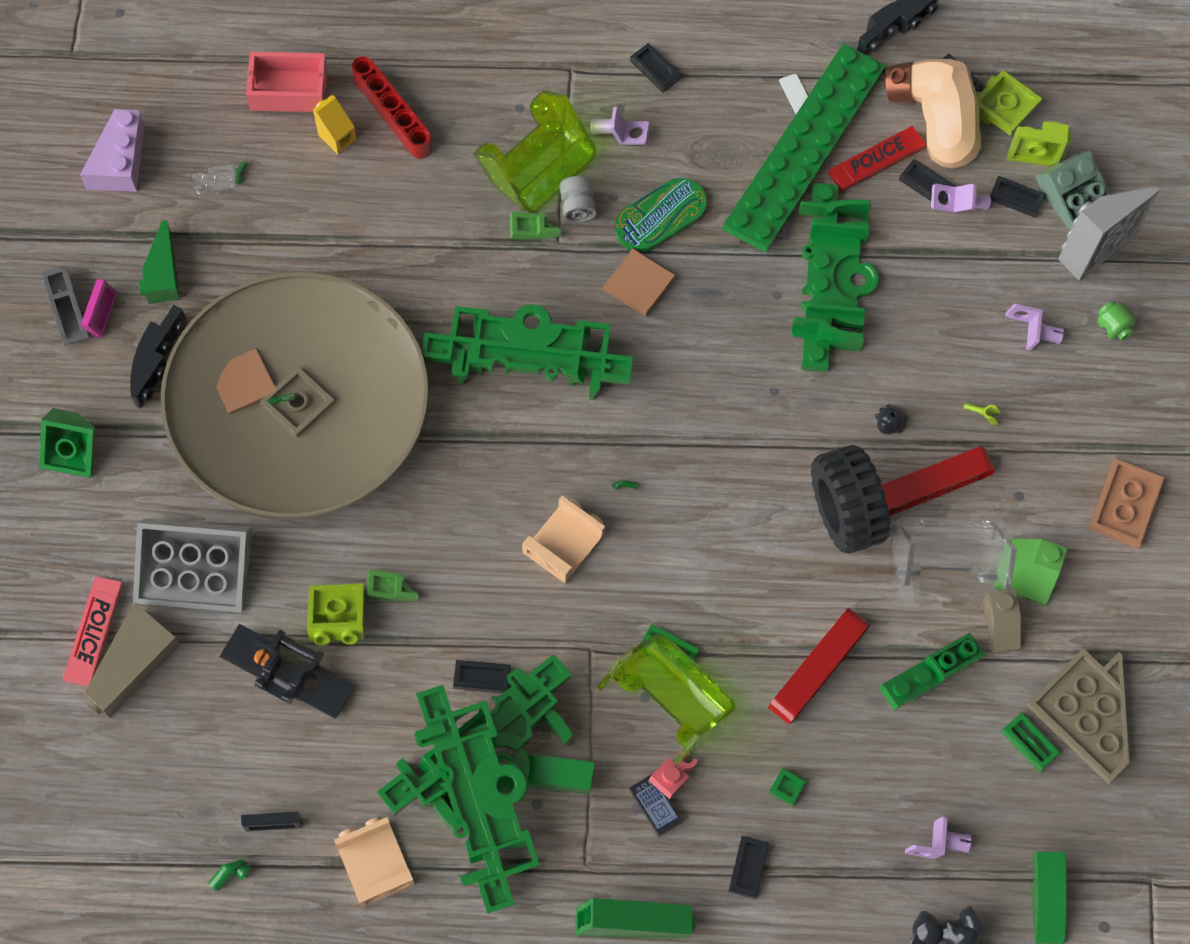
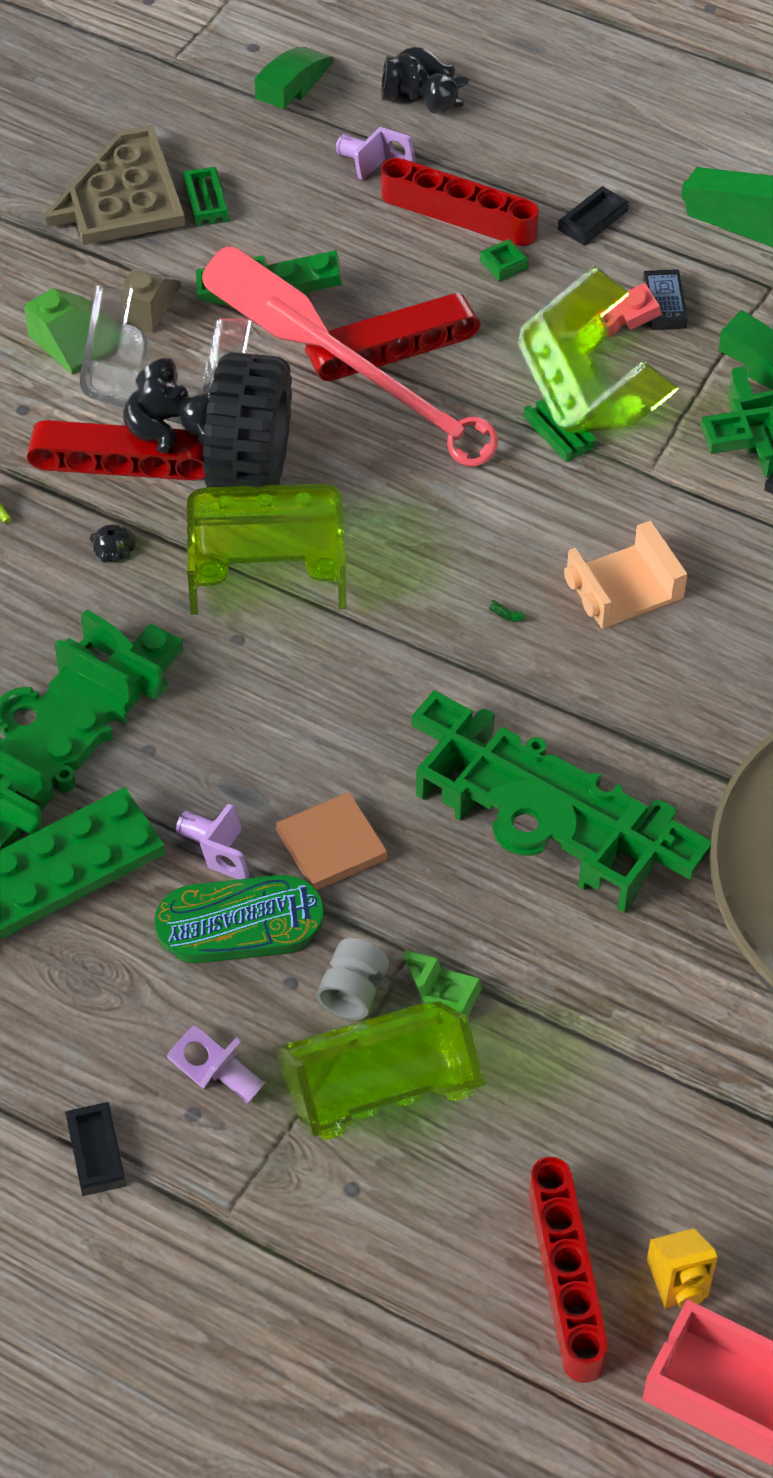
camera: 150 degrees left, 15 degrees down
none -> black animal [123,358,210,454]
none -> lavender bracket [176,804,250,879]
none -> clear neon green windscreen [187,484,346,615]
none -> coral piece [202,247,498,467]
none -> red beam [381,158,539,246]

